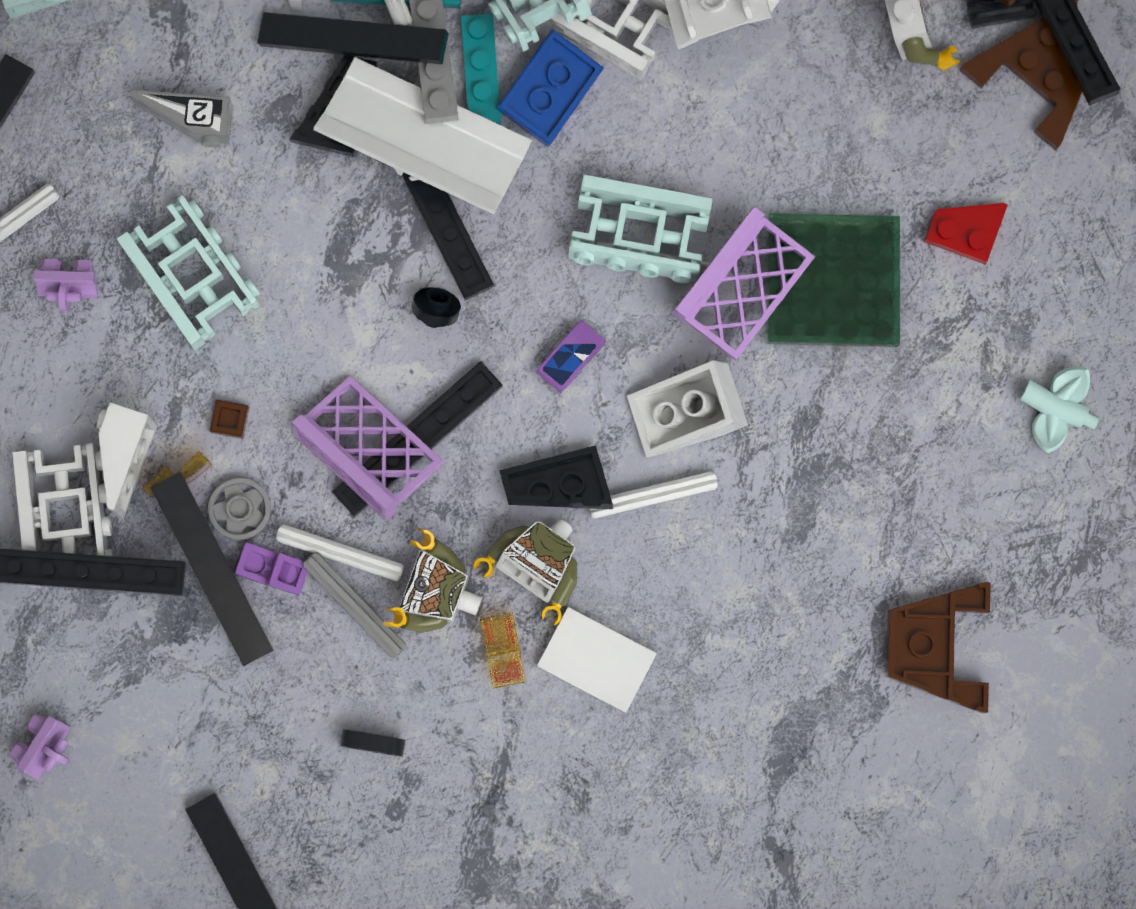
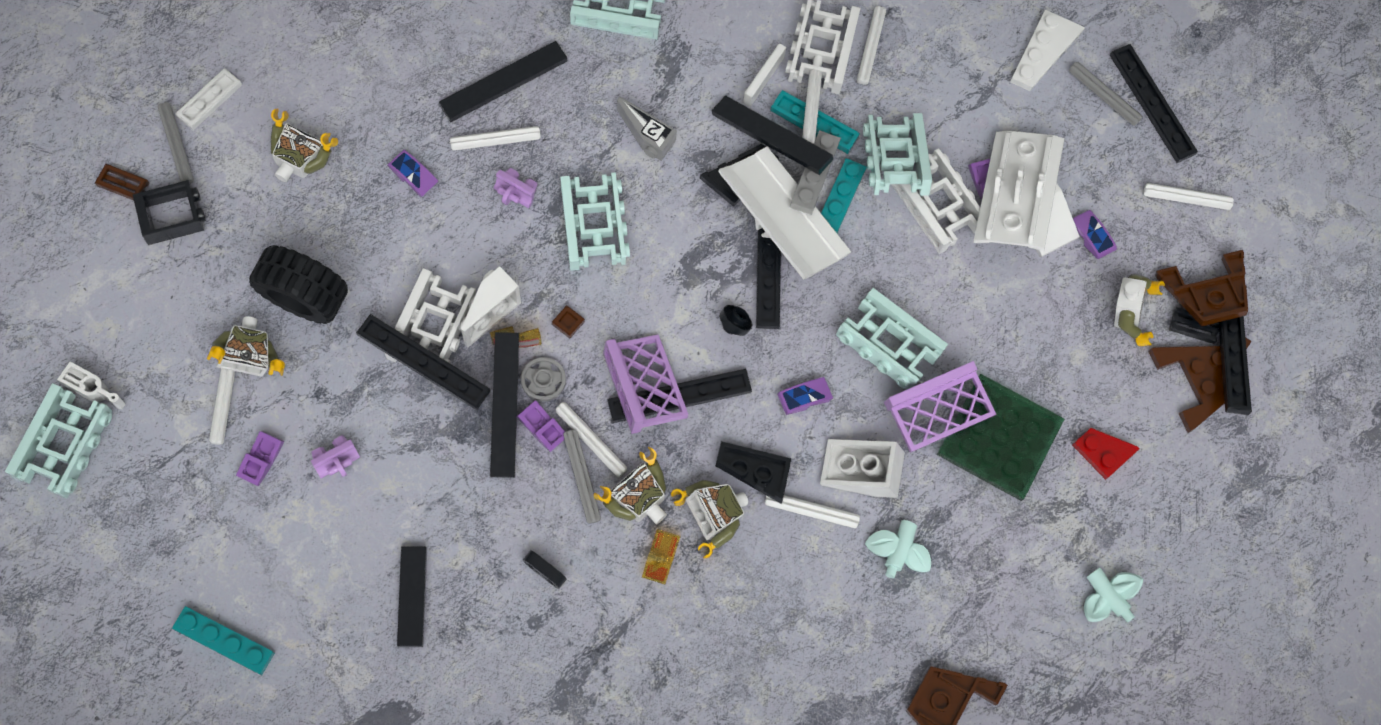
camera: 25 degrees right, 10 degrees down
blue tile [495,29,604,147] -> none
white tile [537,607,657,713] -> none
none -> light aqua plant [865,520,931,578]

